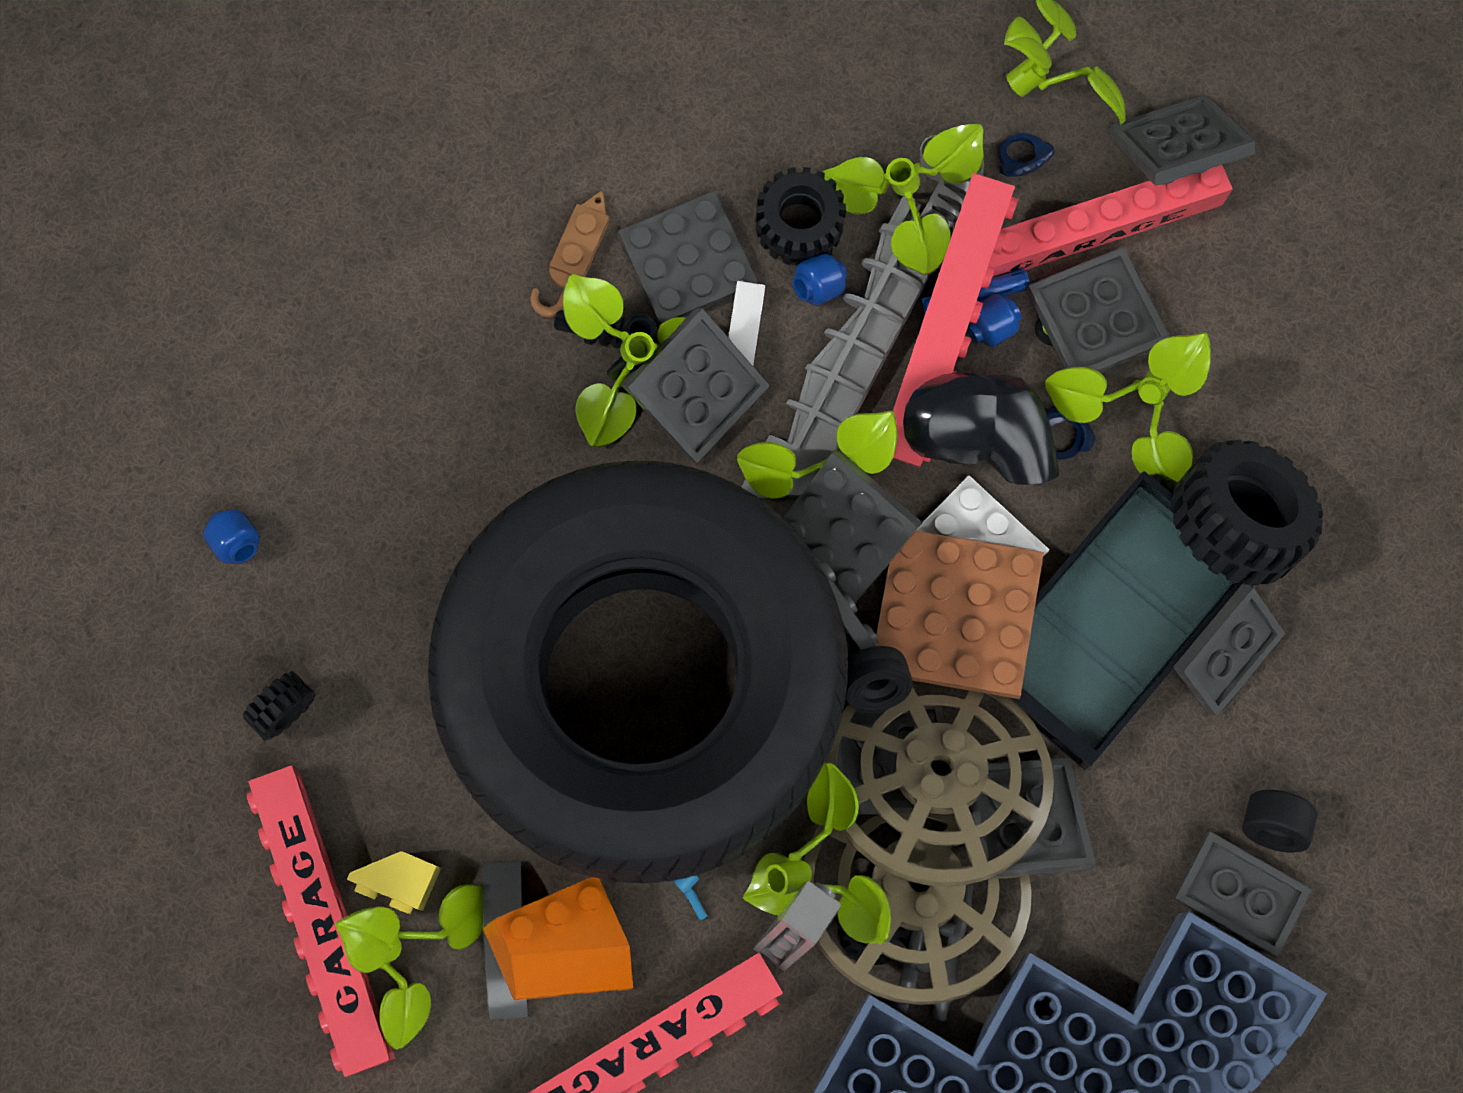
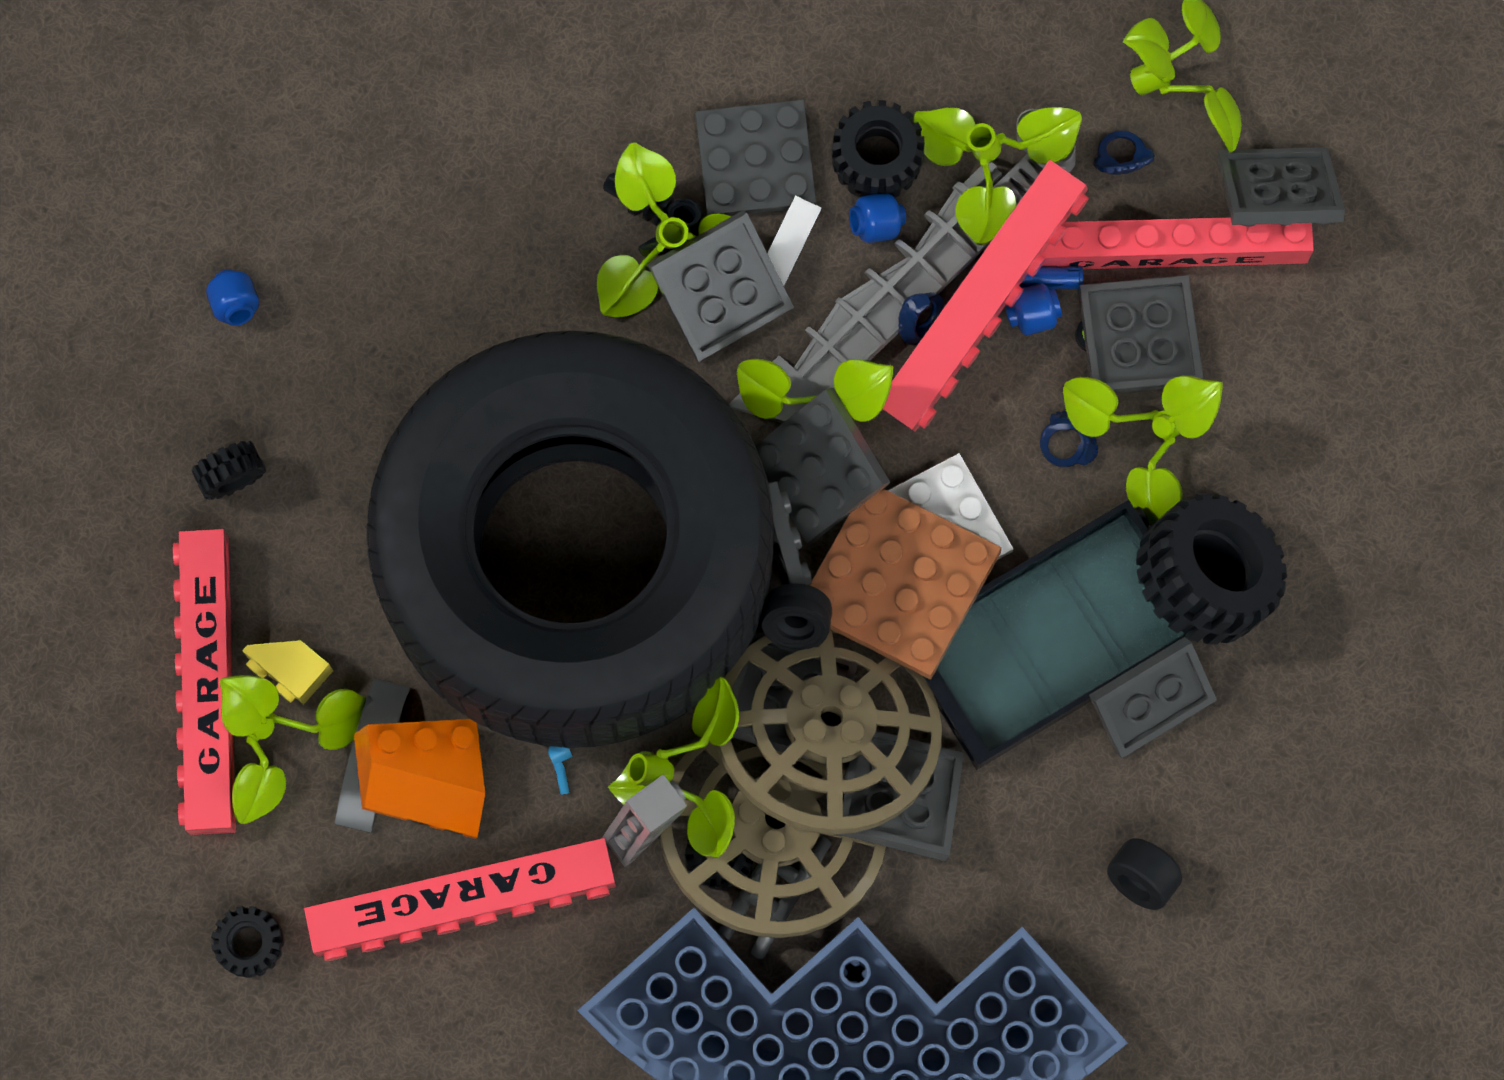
camera: 20 degrees right, 0 degrees up
medium nougat plate [530,191,610,318] -> none
black piece [903,371,1059,485] -> none
dark grey plate [1172,832,1312,957] -> none
none -> dark blue piece [898,292,944,345]

